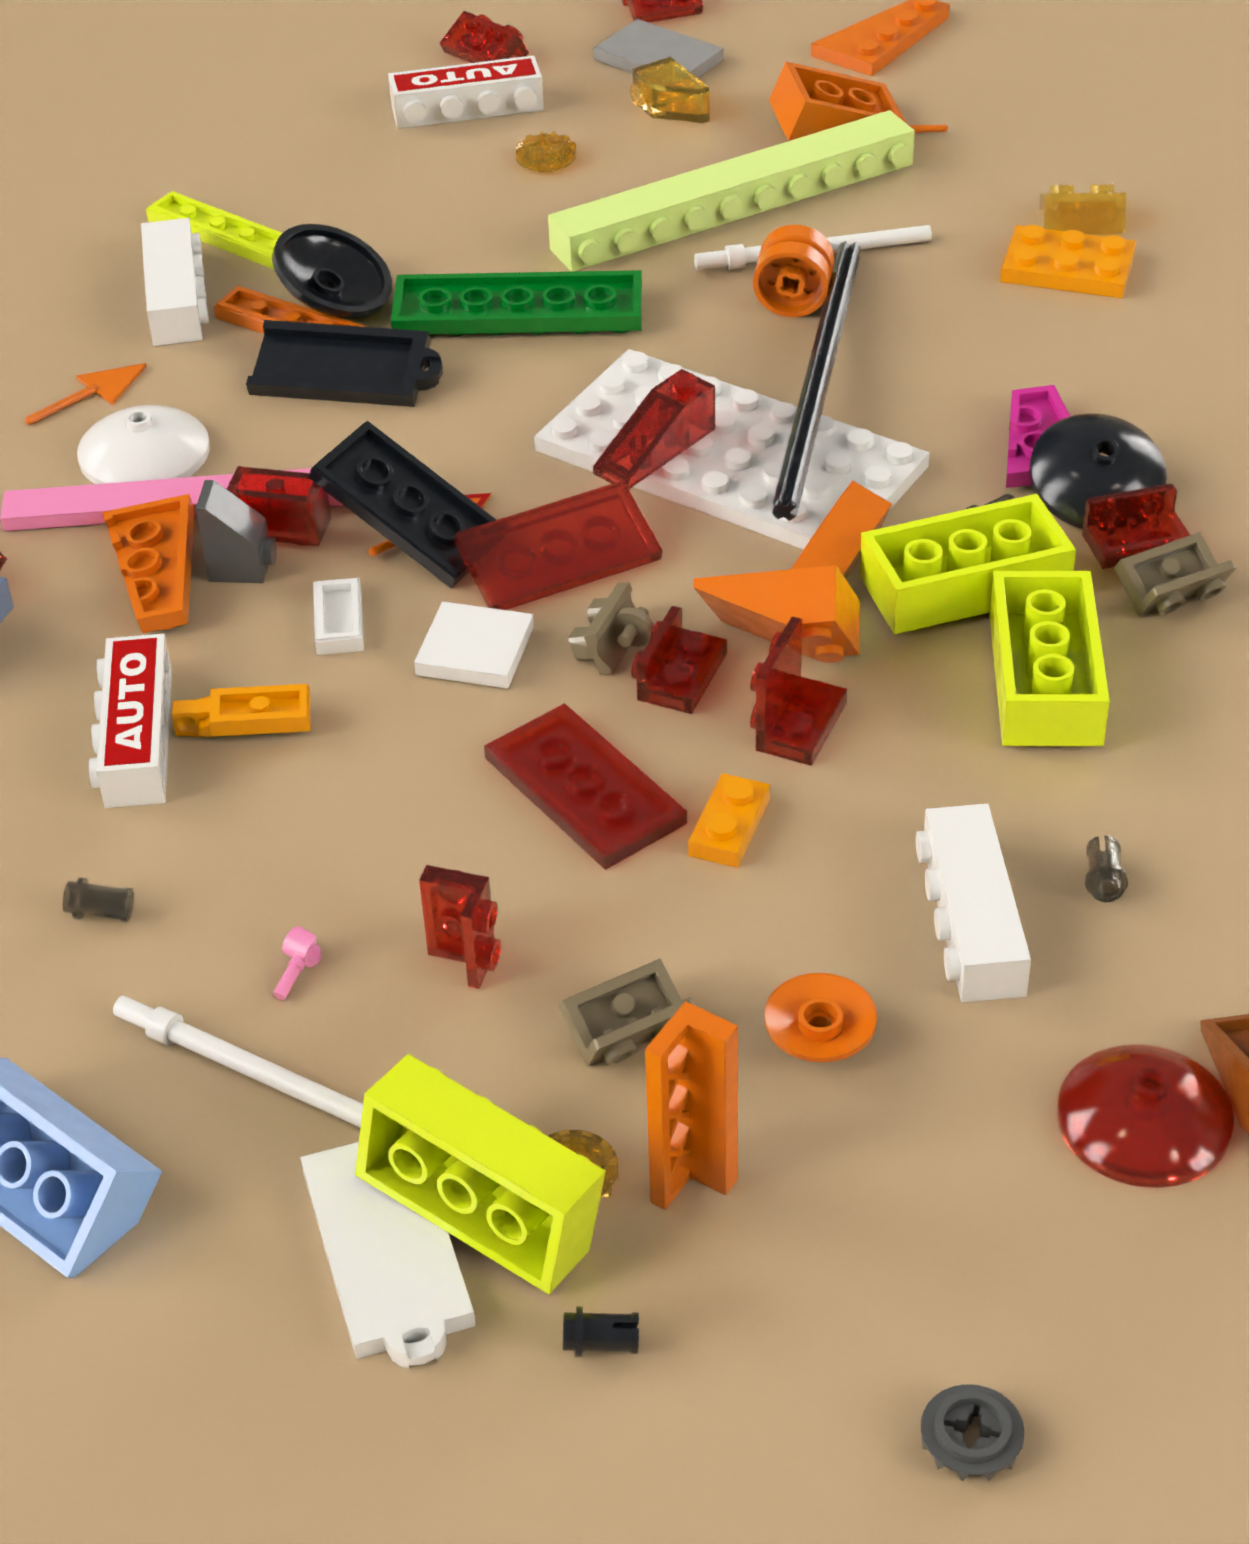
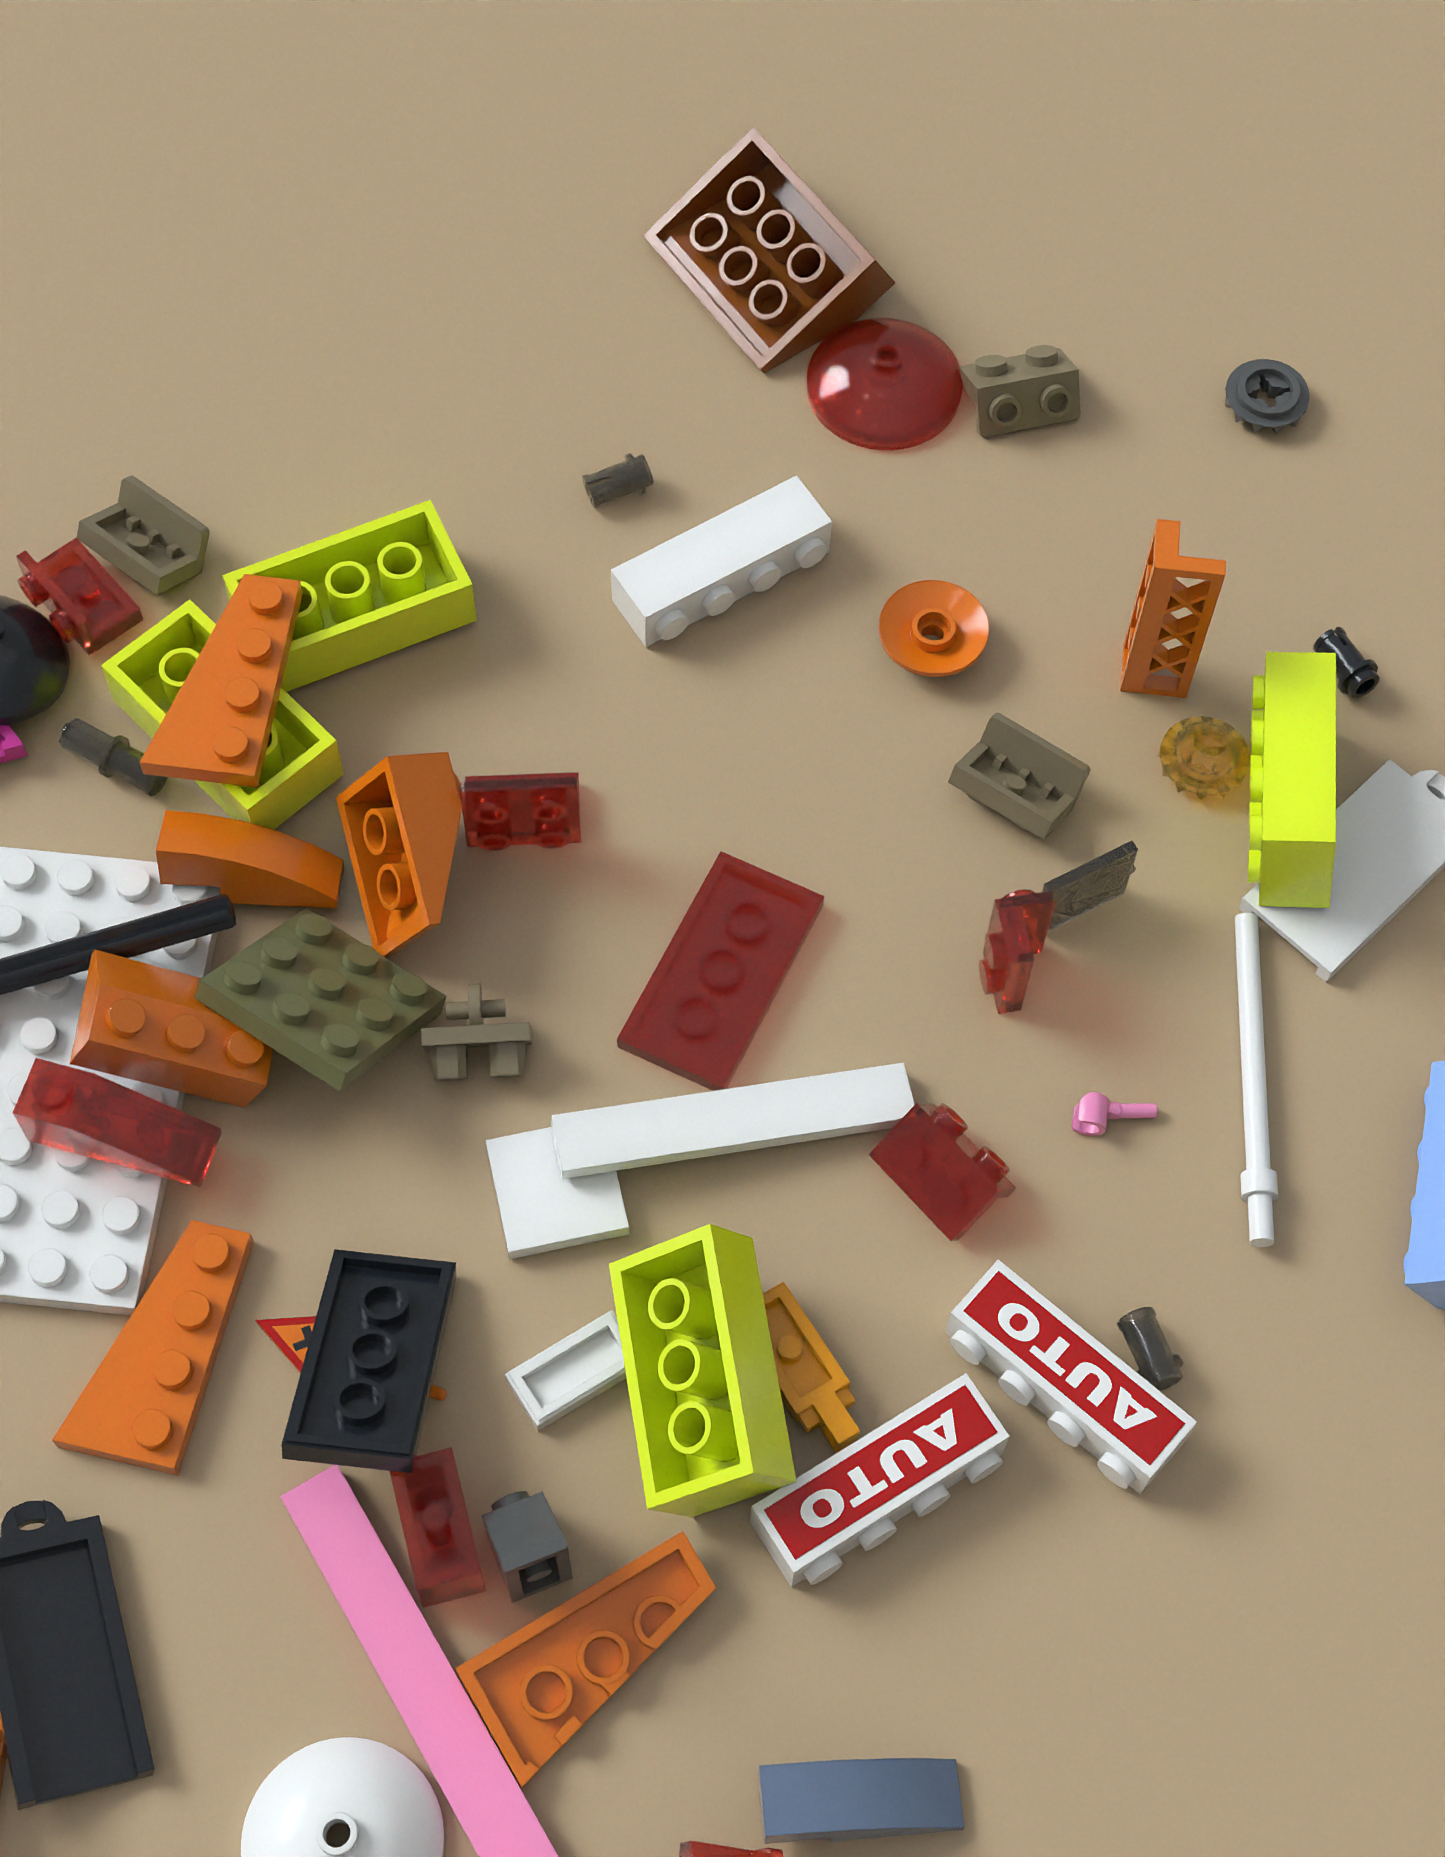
camera: 120 degrees left, 20 degrees up
clear red tile [455,480,663,610] -> none
clear red bracket [631,606,727,714] -> none
light orange plate [688,773,770,868] -> none
none -> orange wing [52,1220,254,1476]
none -> orange slope [70,950,273,1108]
none -> orange wing [139,574,303,788]
none -> olive plate [194,908,447,1092]
none -> white tile [551,1062,918,1179]
none -> neon yellow brick [609,1224,797,1517]
none -> clear red bracket [868,1103,1016,1241]
none -> brick [945,1259,1197,1495]
none -> dark tan bracket [959,345,1081,437]
none -> clear smoke piece [1033,840,1138,936]

